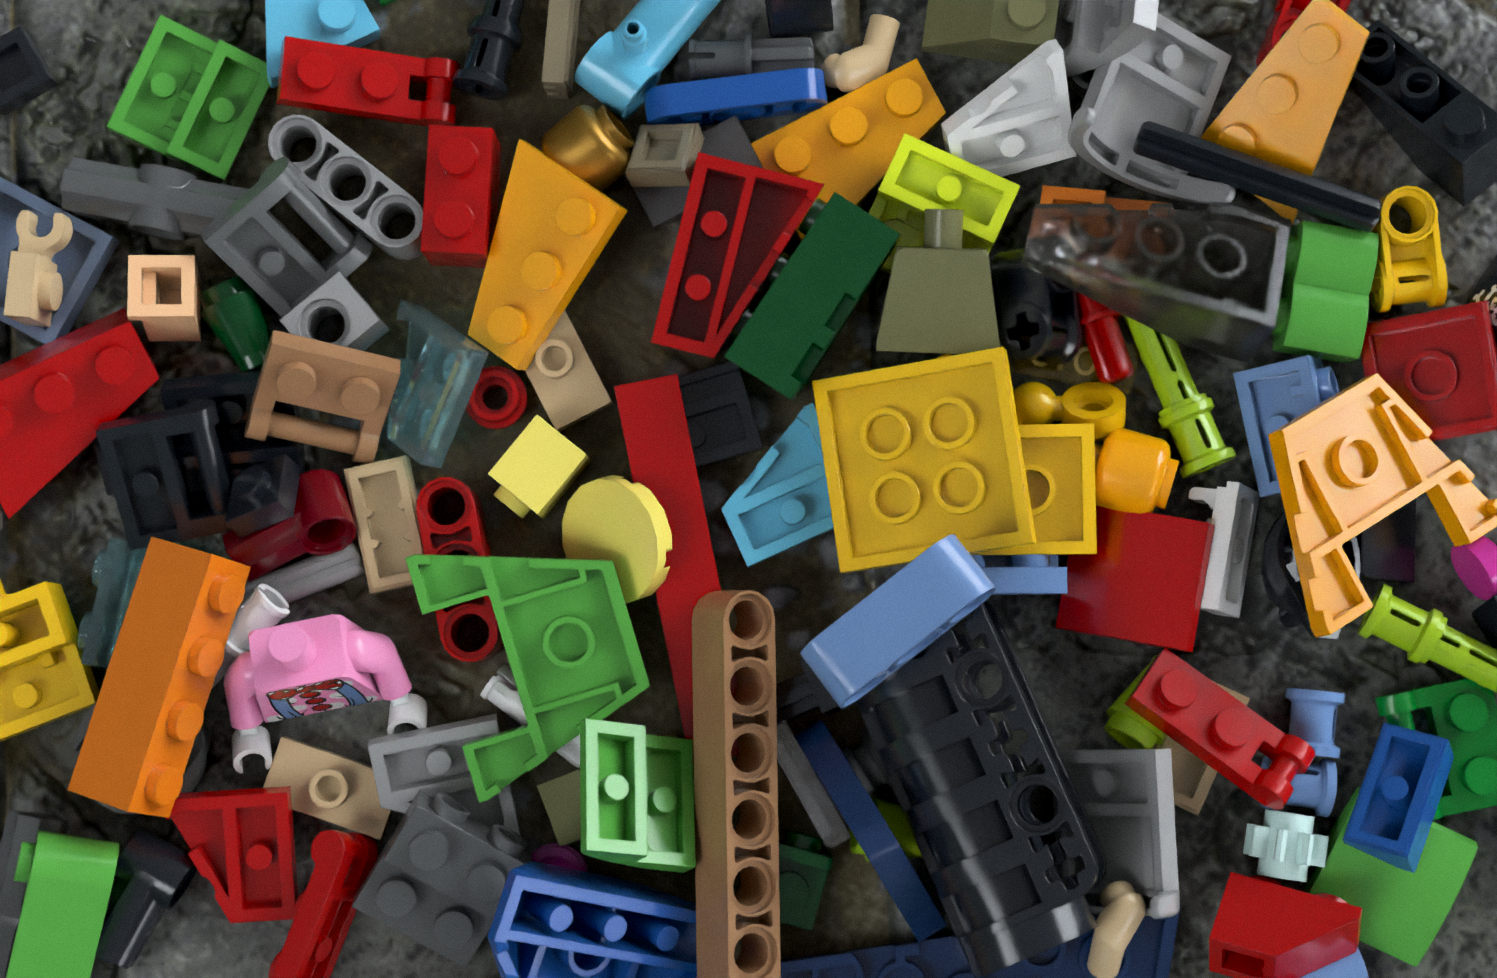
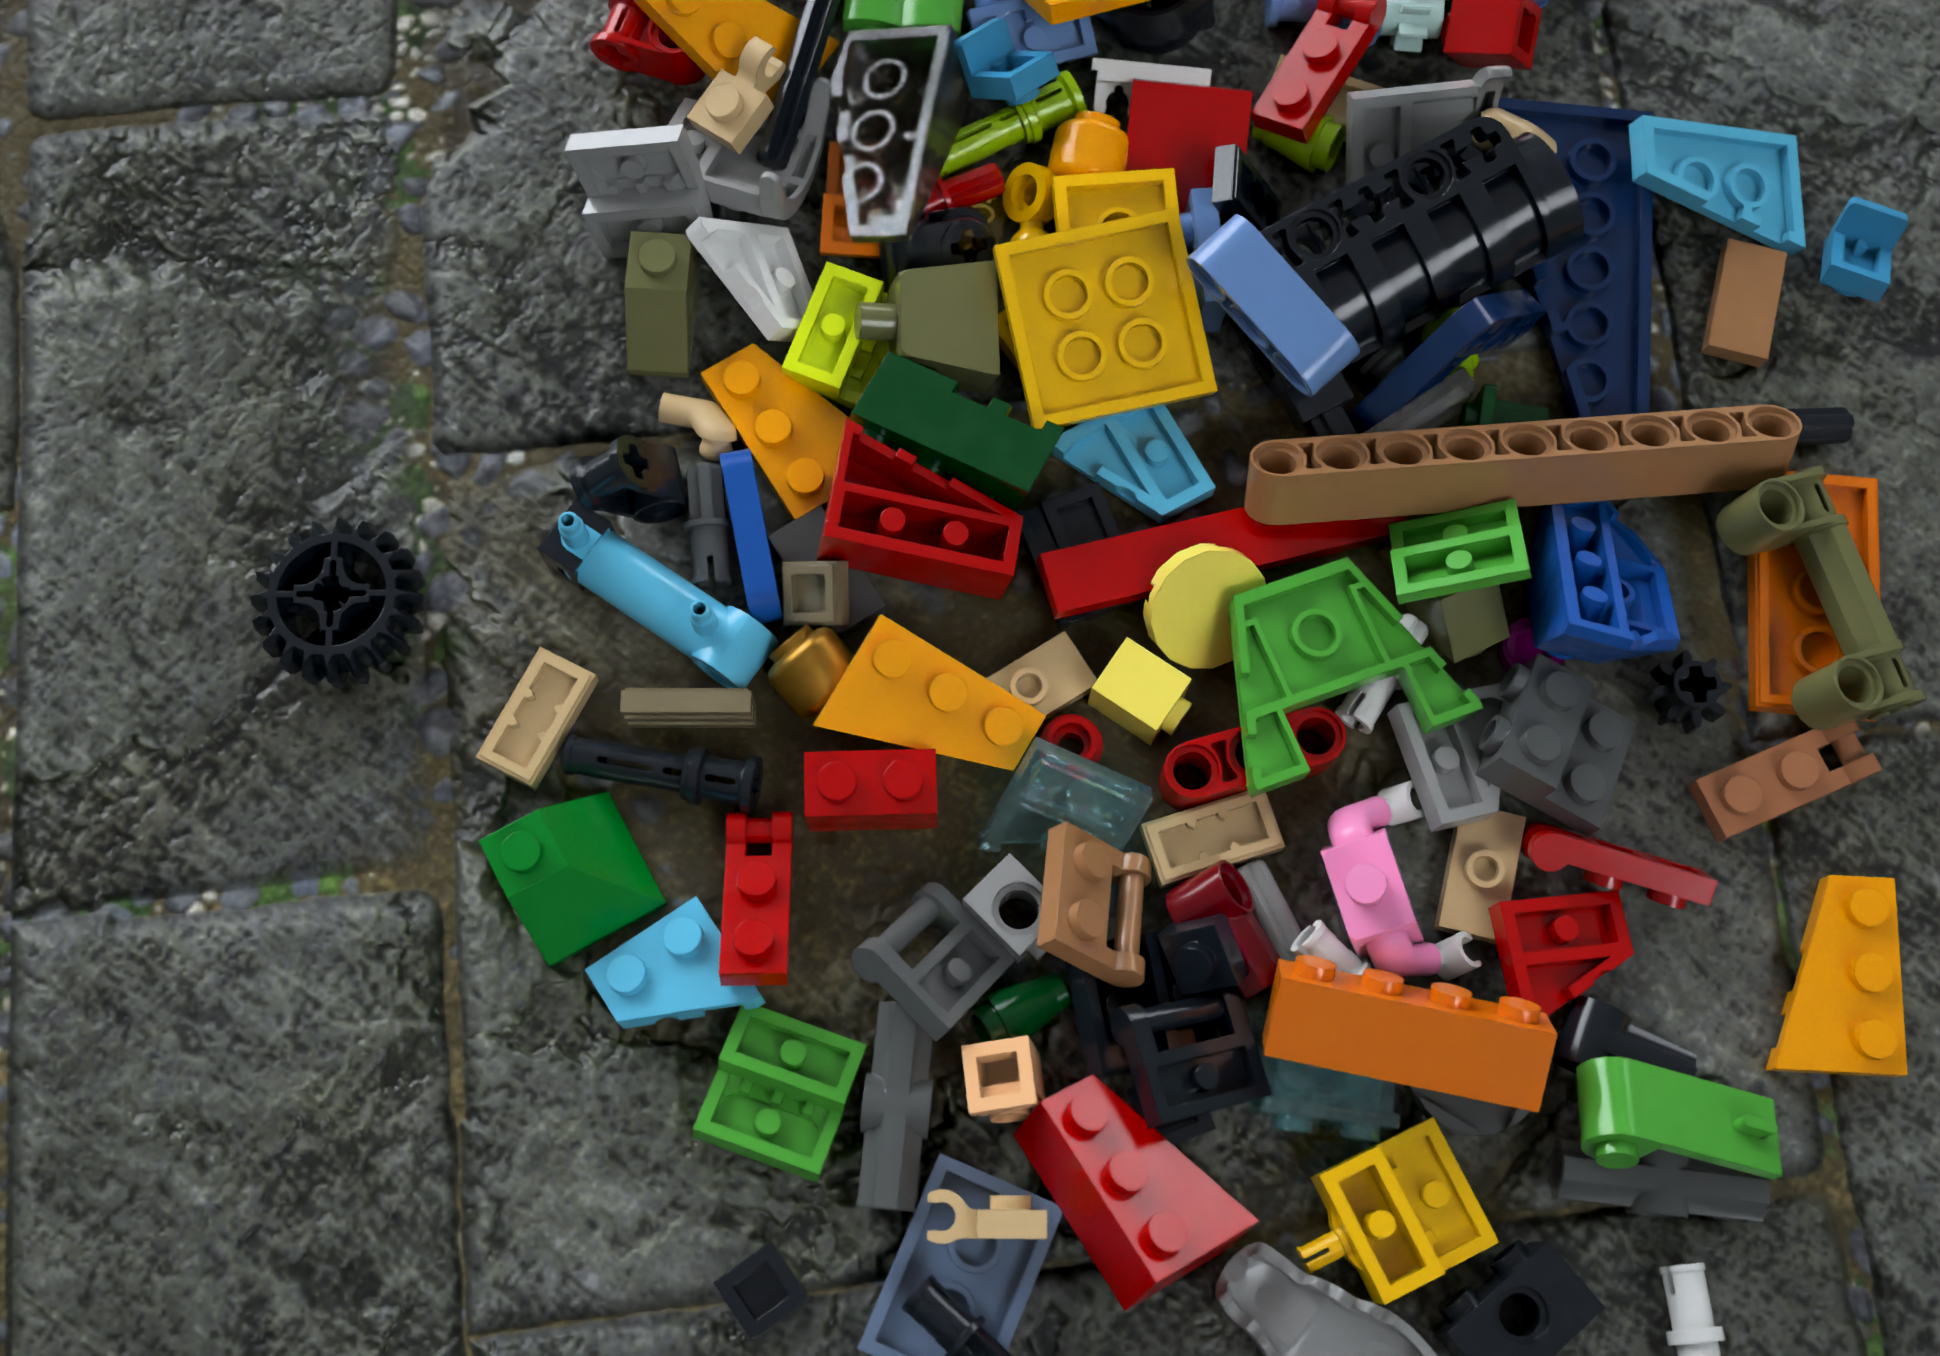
camera: 100 degrees left, 10 degrees down
light grey beam [268,114,423,260] -> none
none -> tan plate [686,36,786,155]
none -> dark azure bracket [955,18,1060,106]
none -> black plate [1212,144,1281,240]

